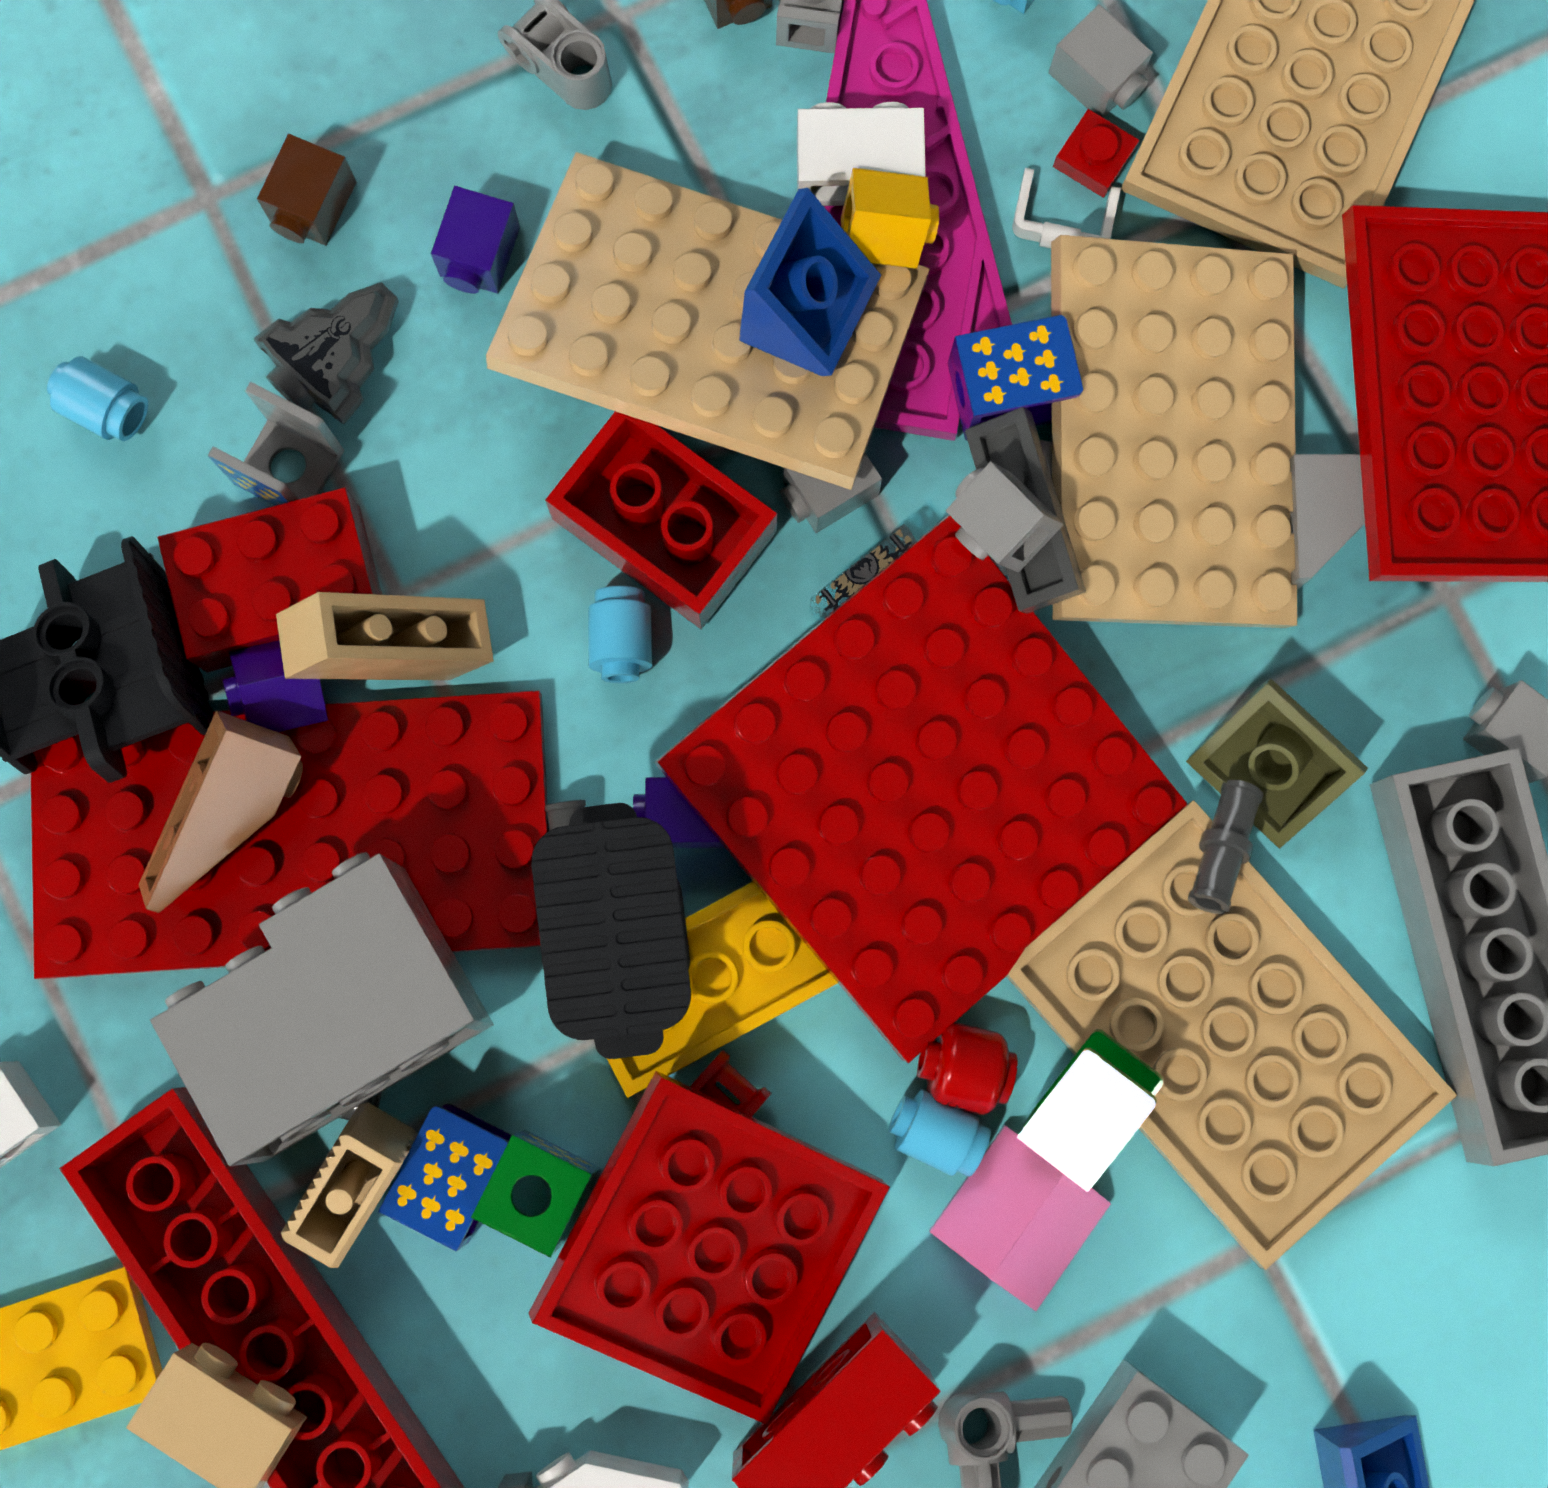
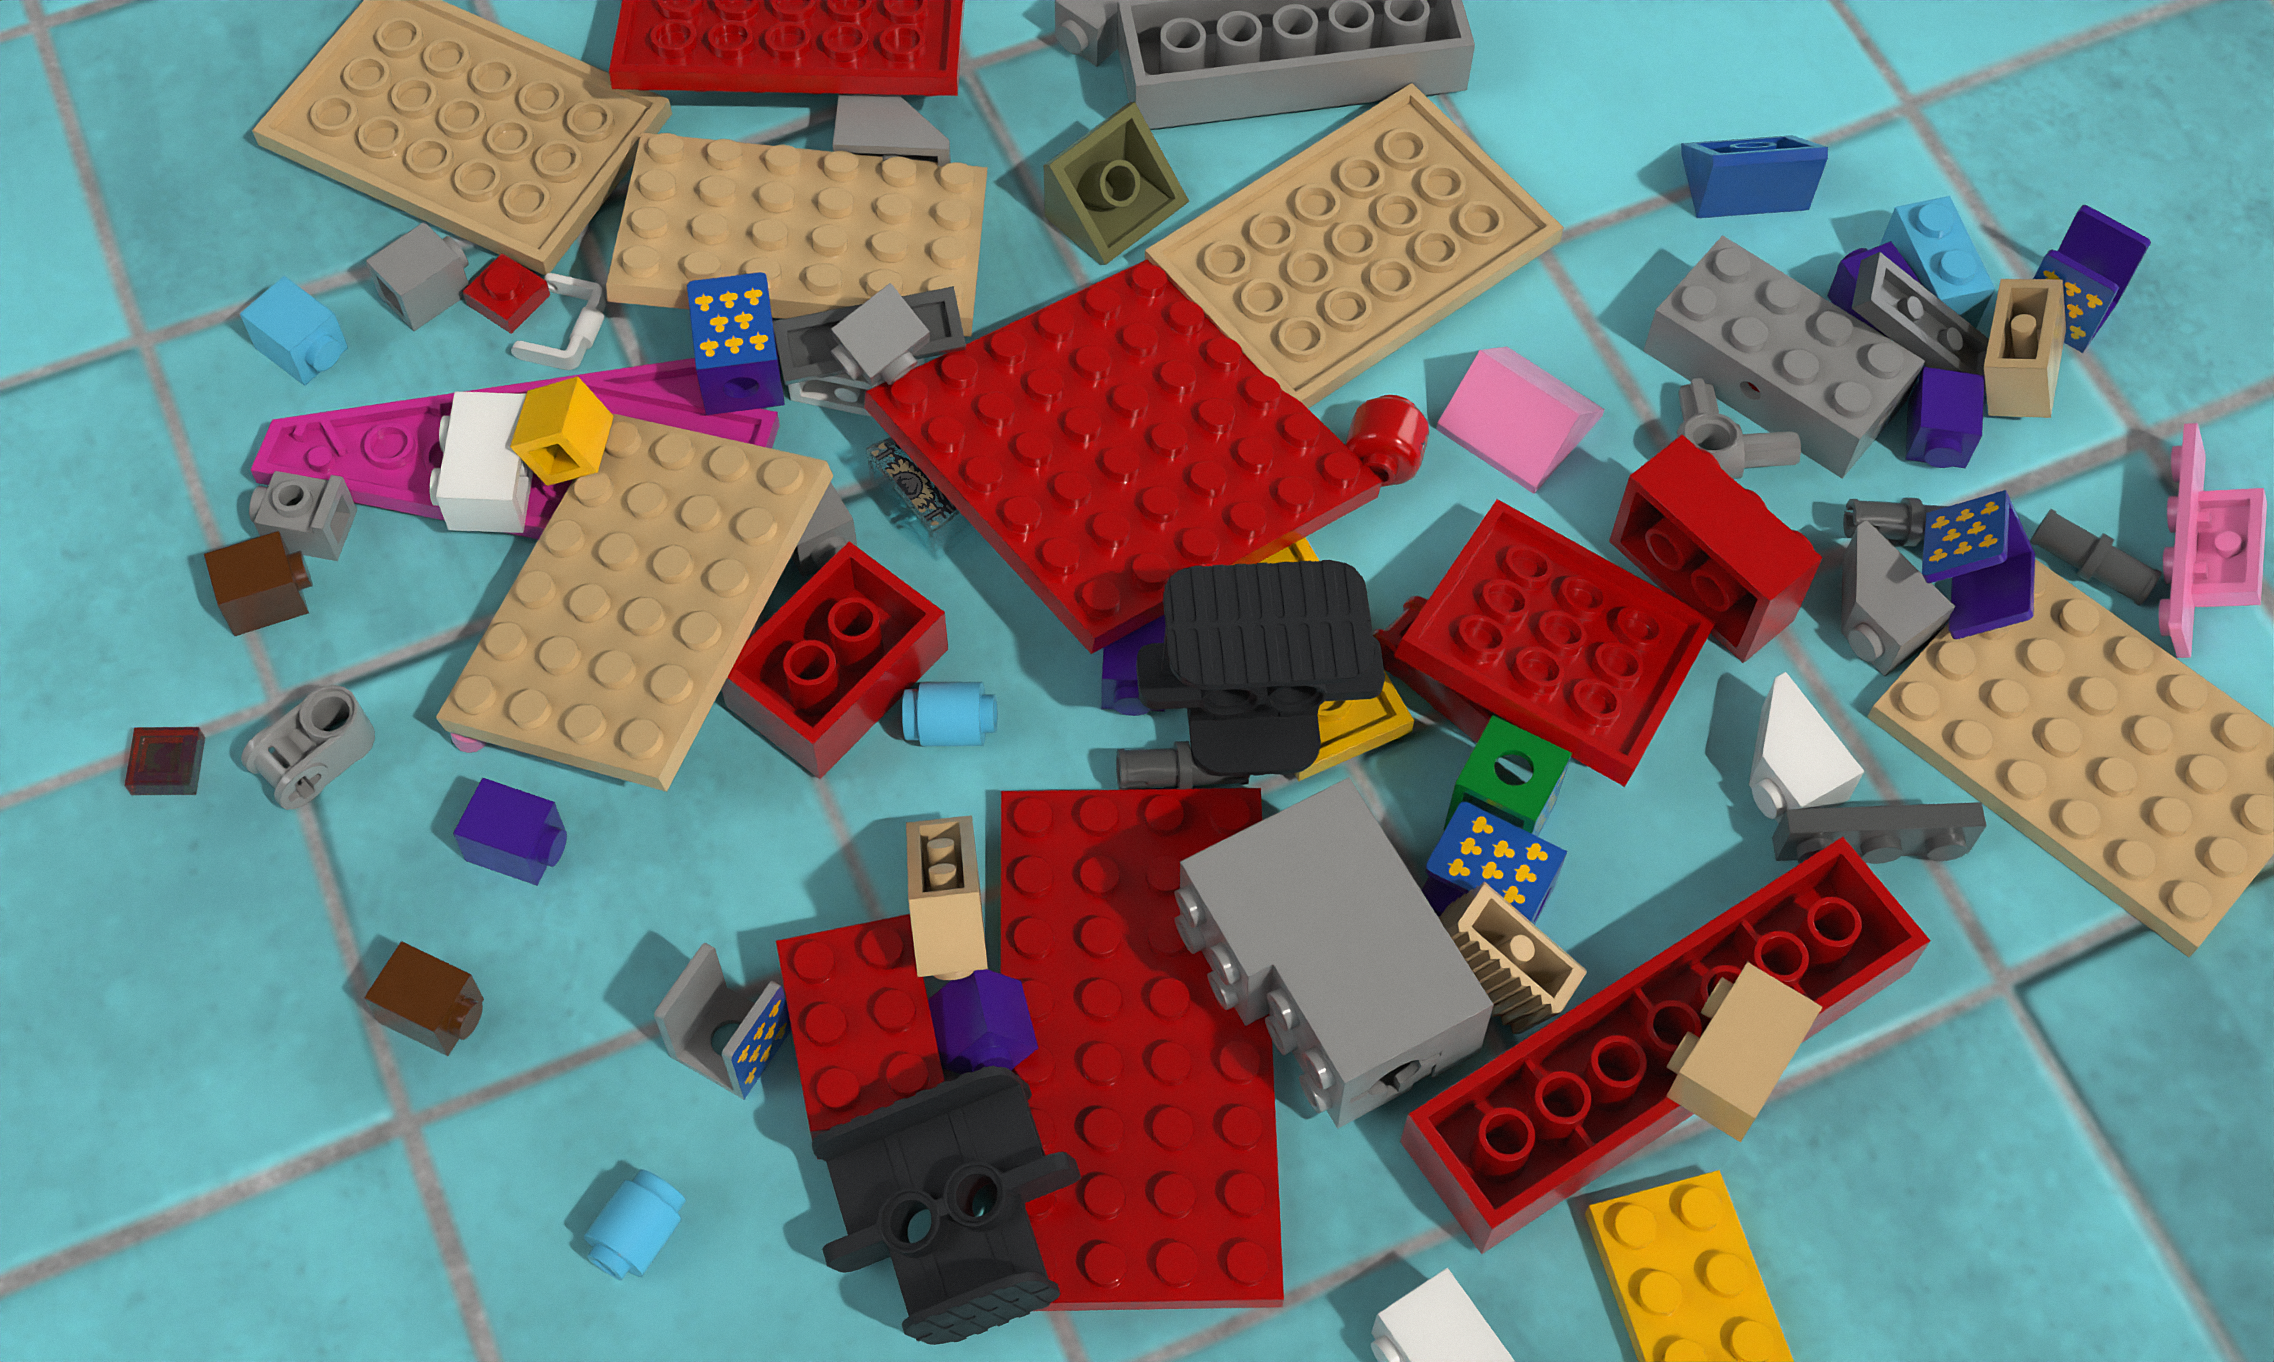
camera: 85 degrees left, 20 degrees down
medium nougat slope [138,710,303,913] -> none
dark grey rock [254,282,399,424] -> none
blue slope [739,187,881,376] -> none
medium azure brick [888,1089,991,1177] -> none
piece [1017,1029,1164,1192] -> none
dark grey pin [1188,780,1263,914] -> none

